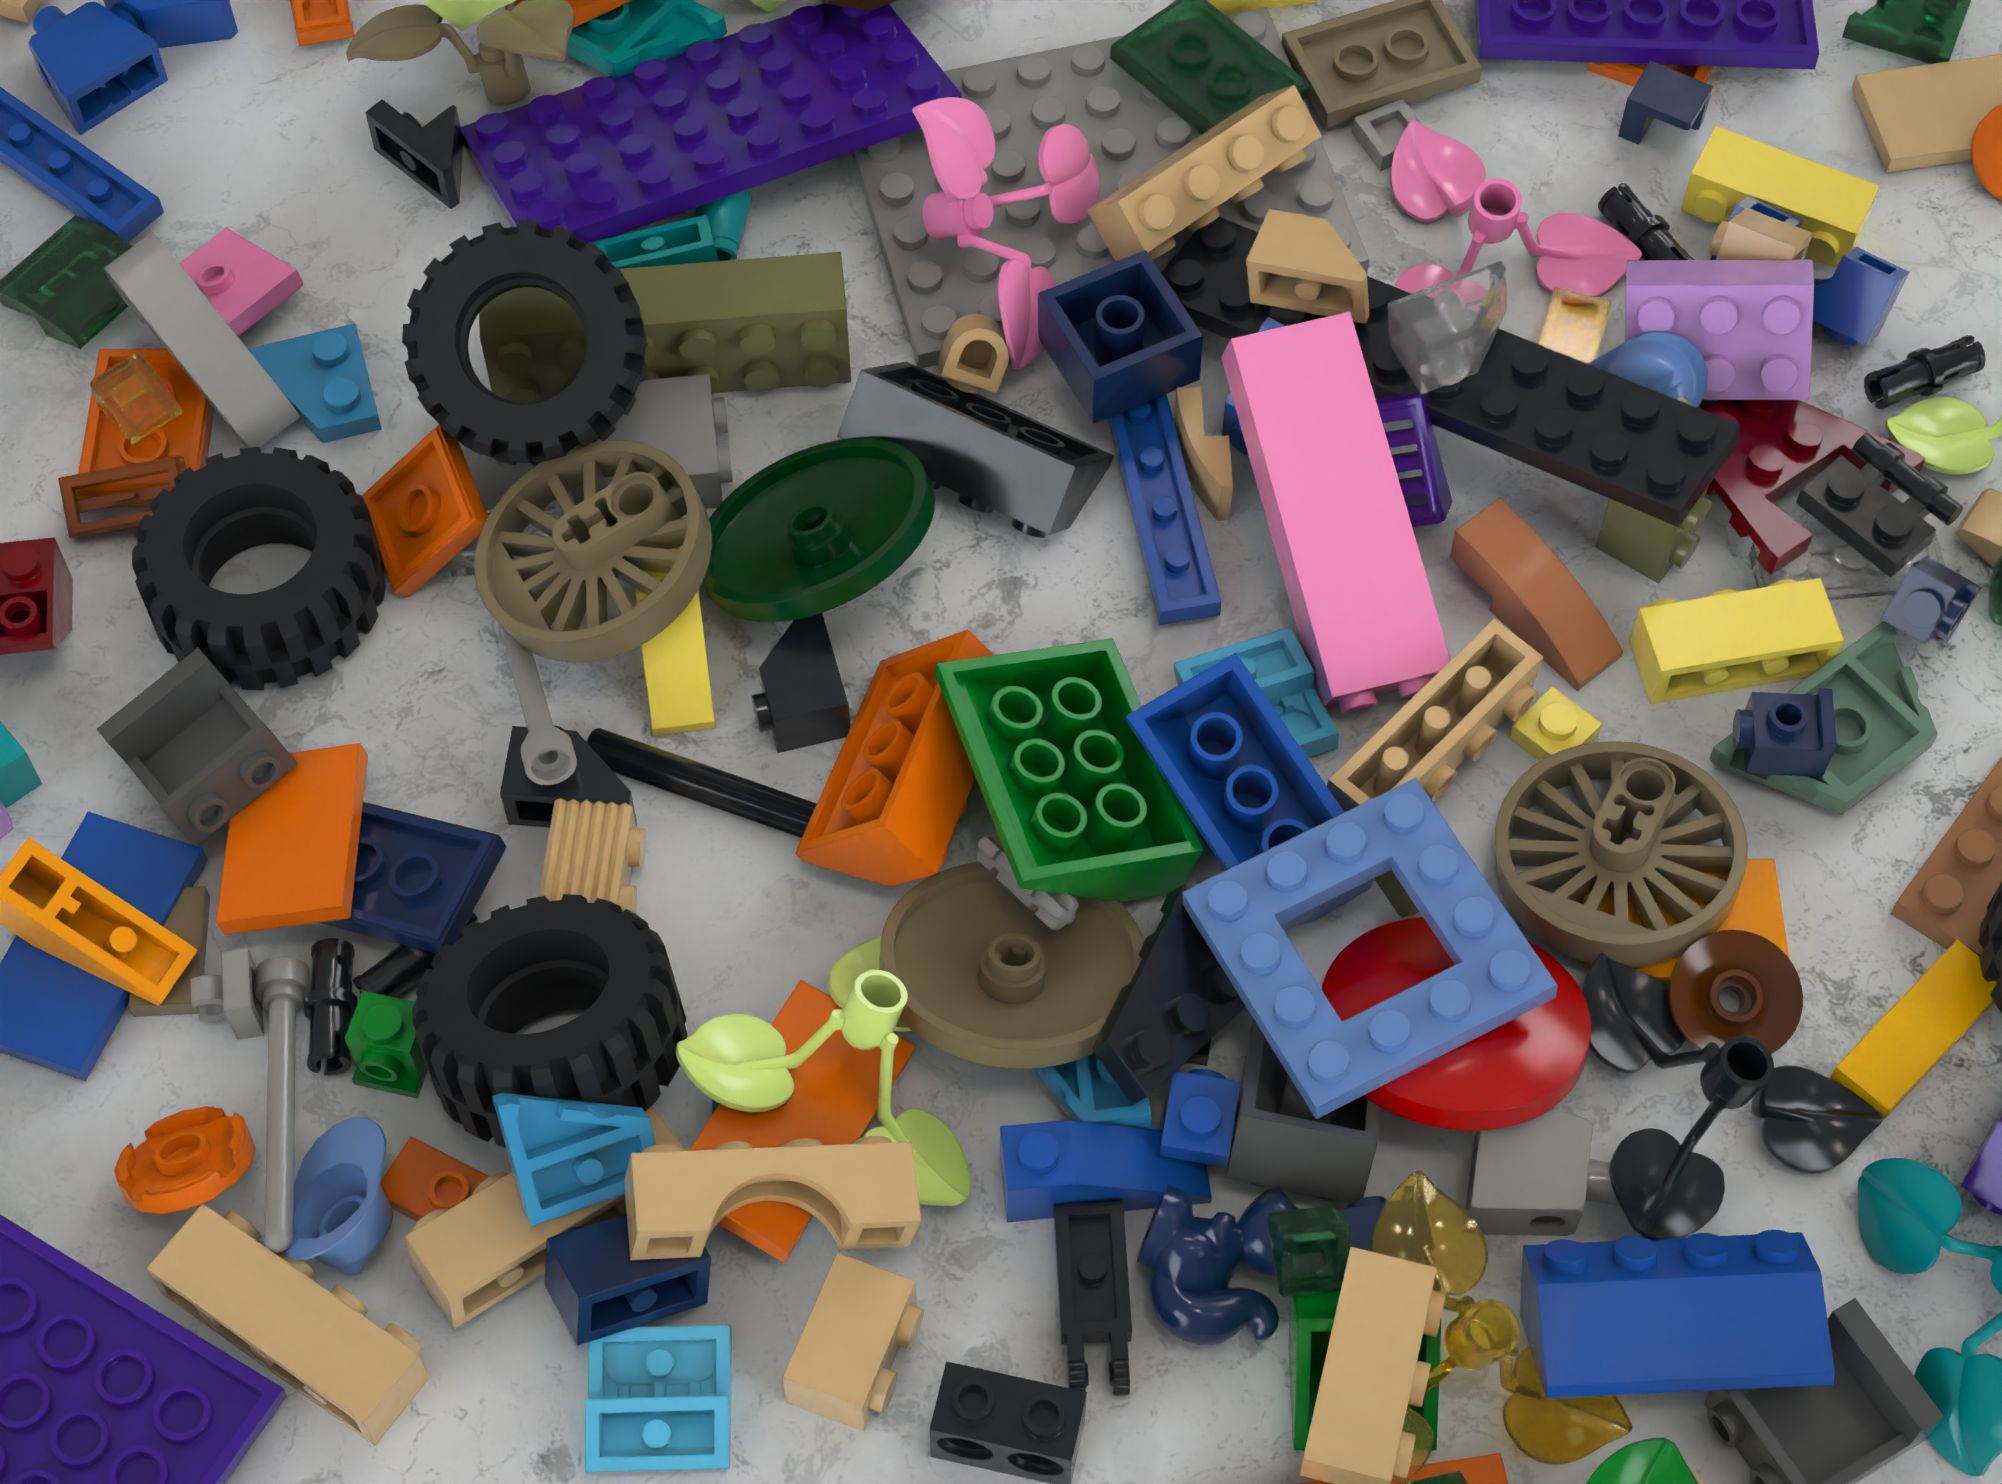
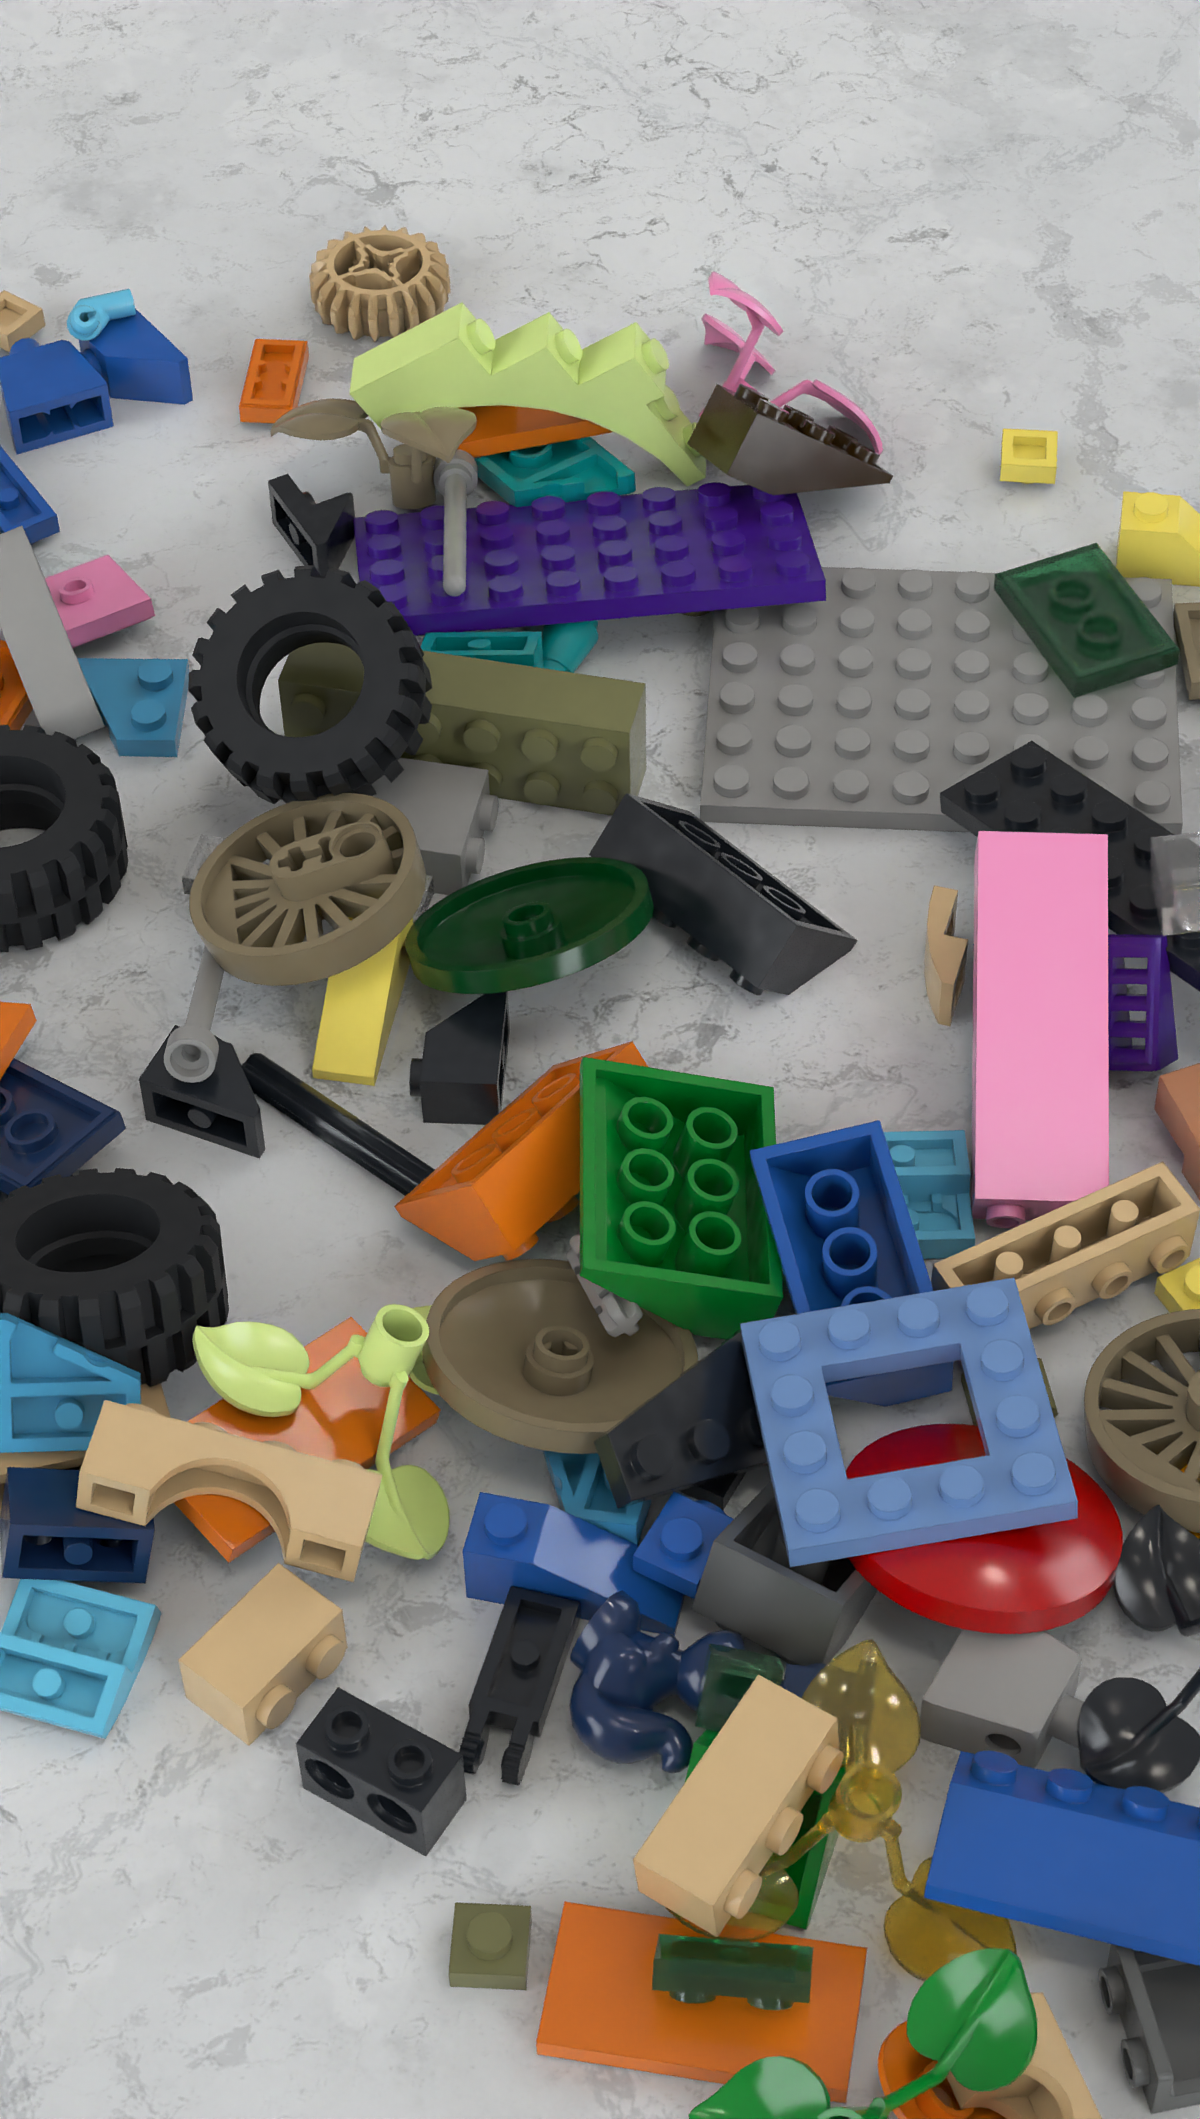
camera: 20 degrees right, 10 degrees down
orange tile [362,425,488,597] -> none
tan brick [538,798,646,914] -> none
bright pink plant [912,97,1100,370] -> none
tan plate [937,314,1009,393] -> none
dark blue brick [1038,250,1203,424] -> none
tan brick [1087,85,1322,261] -> none
blue plate [1107,394,1222,625] -> none
tan slope [1246,209,1369,324] -> none
none -> light grey piece [433,449,478,597]

